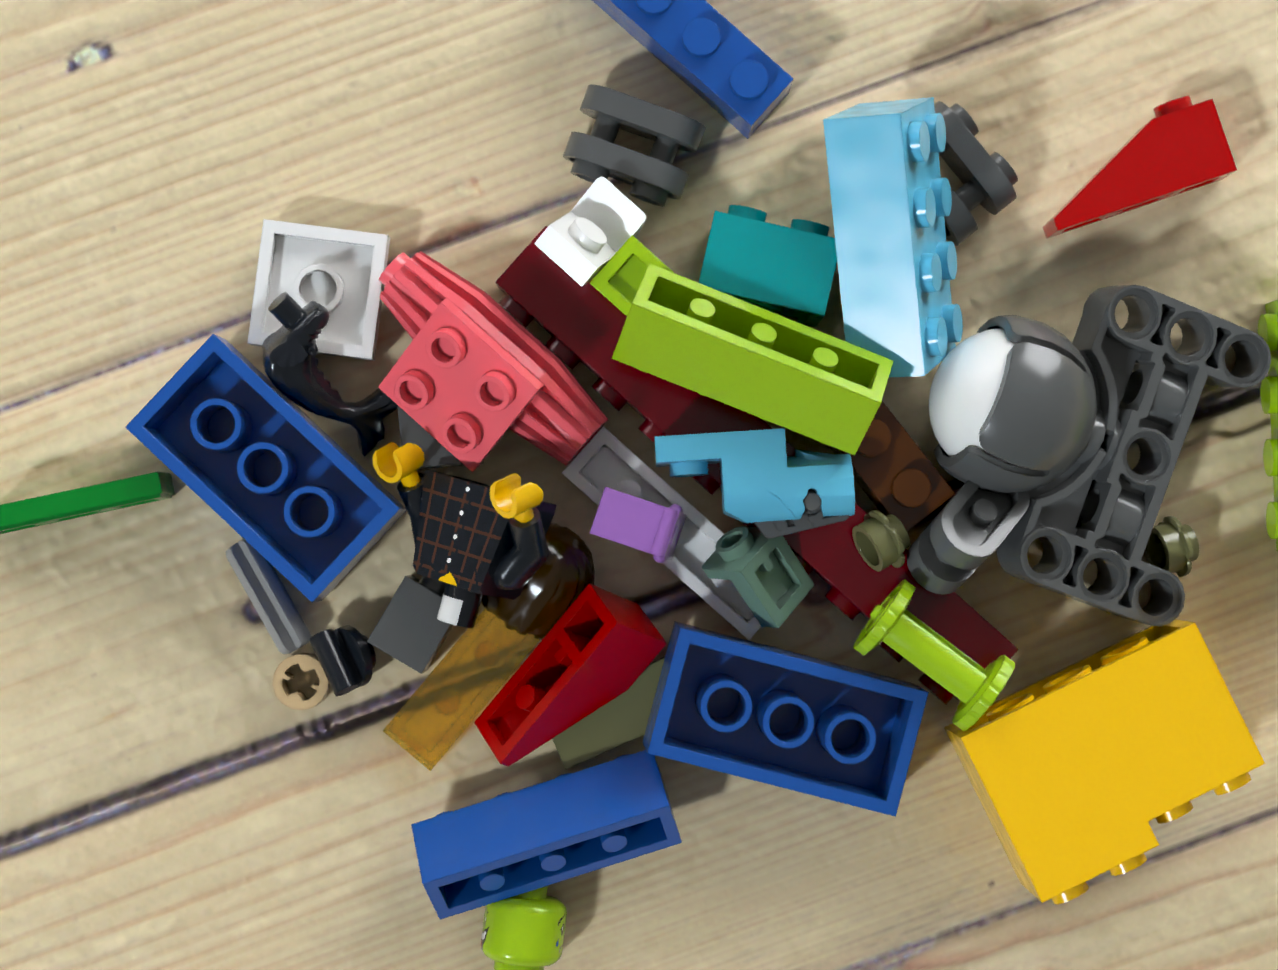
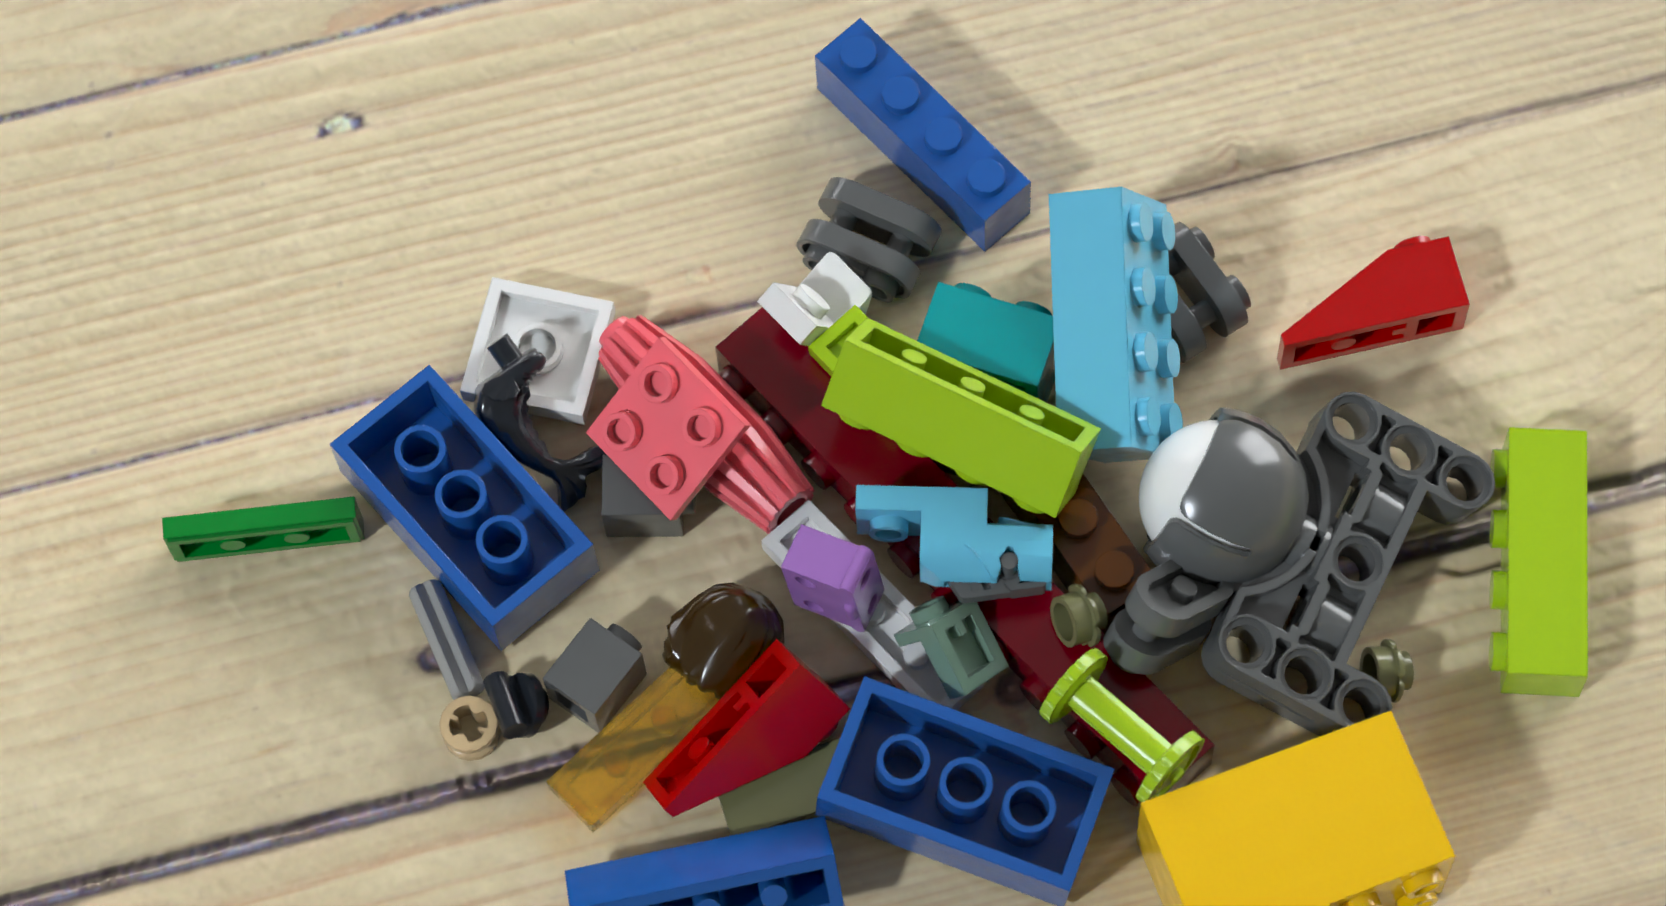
camera: 10 degrees right, 20 degrees down
black torso [372,442,557,629] -> none

